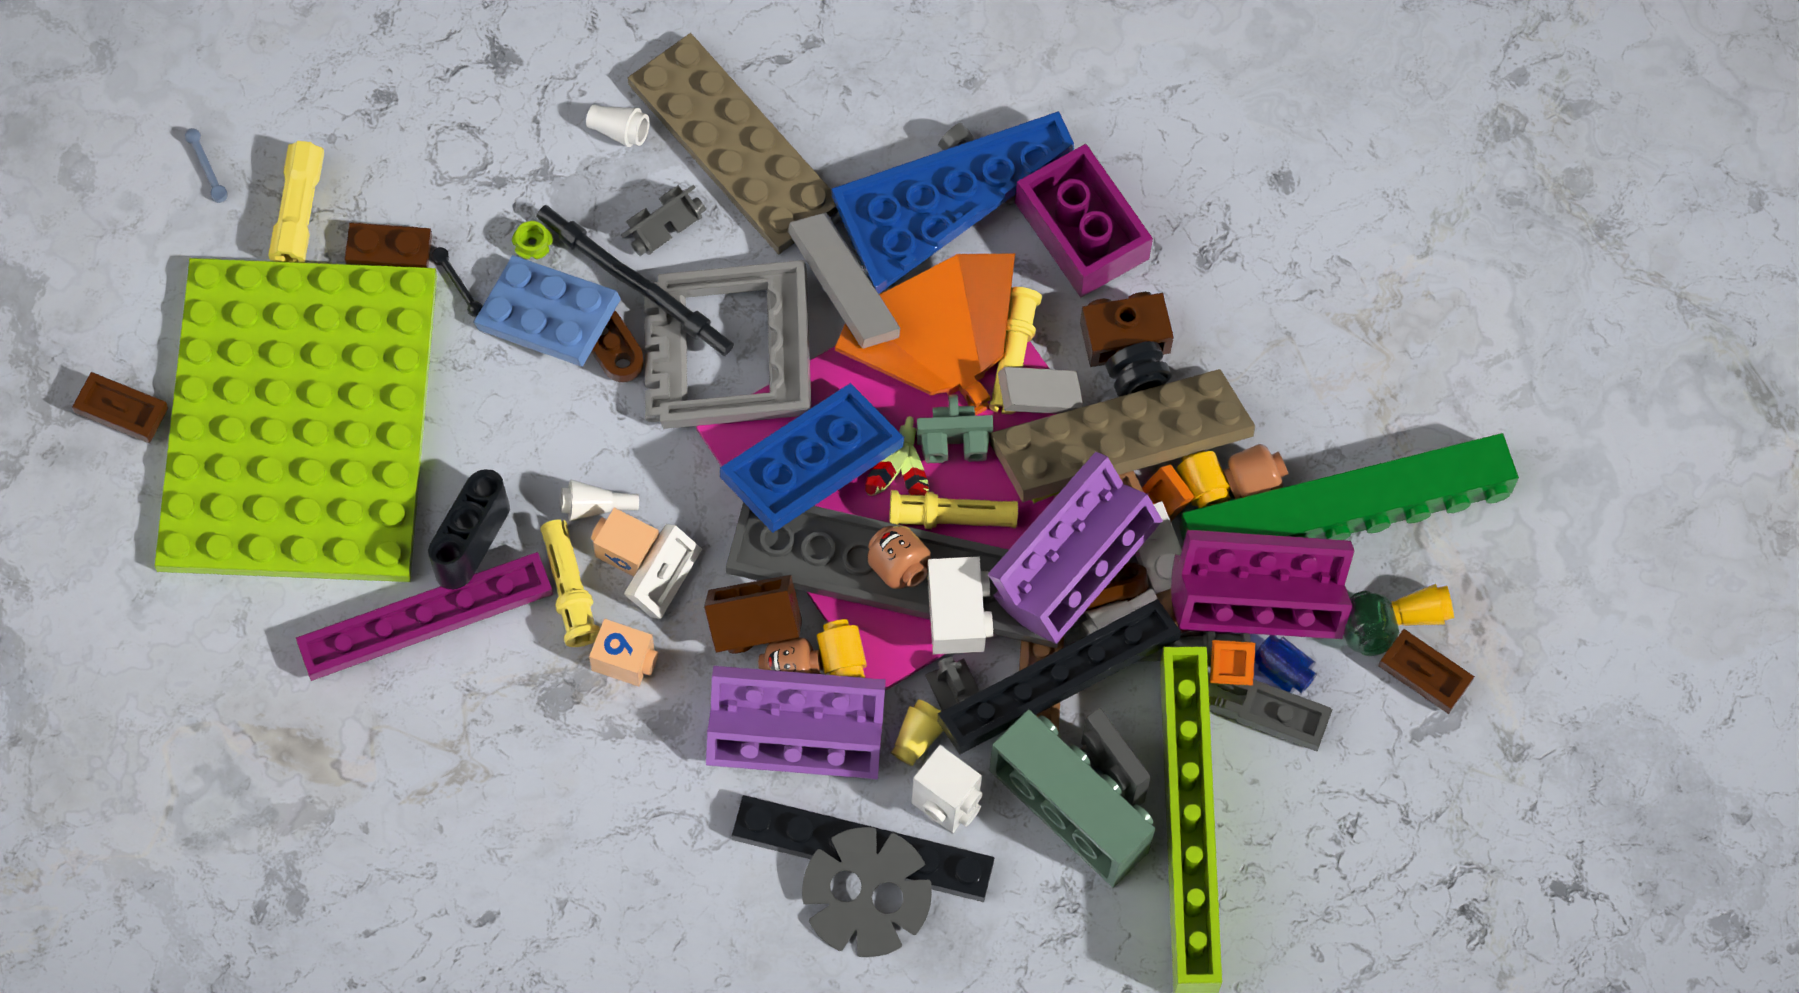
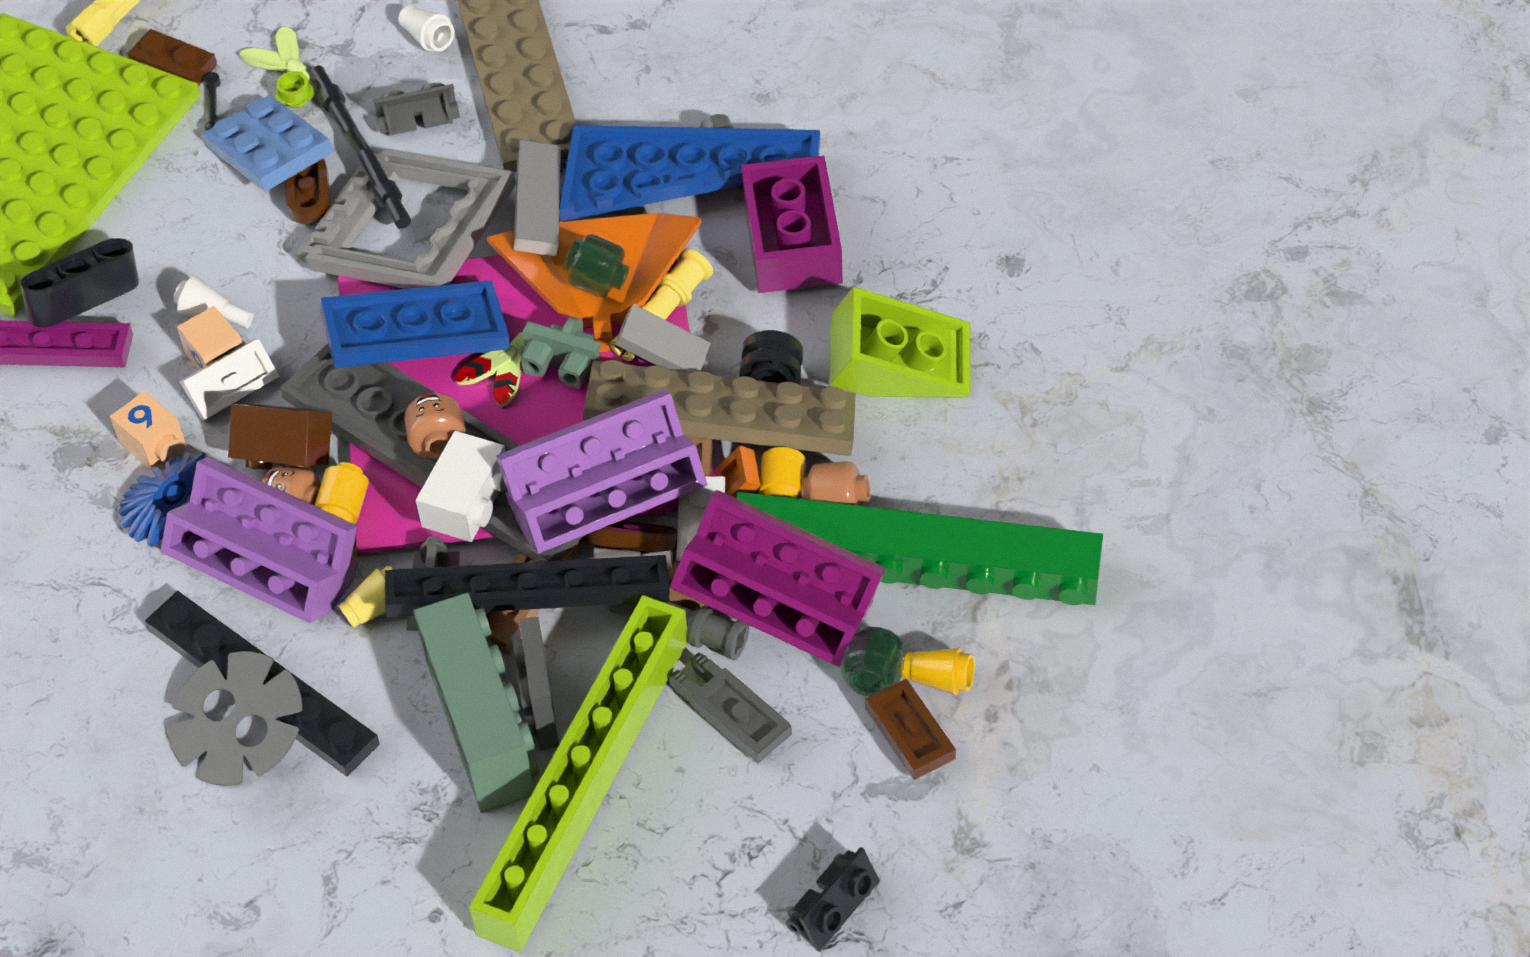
camera: 30 degrees right, 15 degrees down
light yellow pin [540,519,600,647] -> none
light yellow pin [889,490,1018,529] -> none
white brick [912,745,983,834] -> none
reddish brown brick [1080,291,1174,368] -> none
orange tile [1210,640,1255,686] -> none
clear blue brick [1254,635,1317,694] -> none
none -> blue hair [119,452,206,547]
none -> yellowish green piece [240,27,310,80]
none -> clear green head [563,234,630,298]
none -> black hinge [785,847,880,952]
none -> lime slope [829,287,971,398]

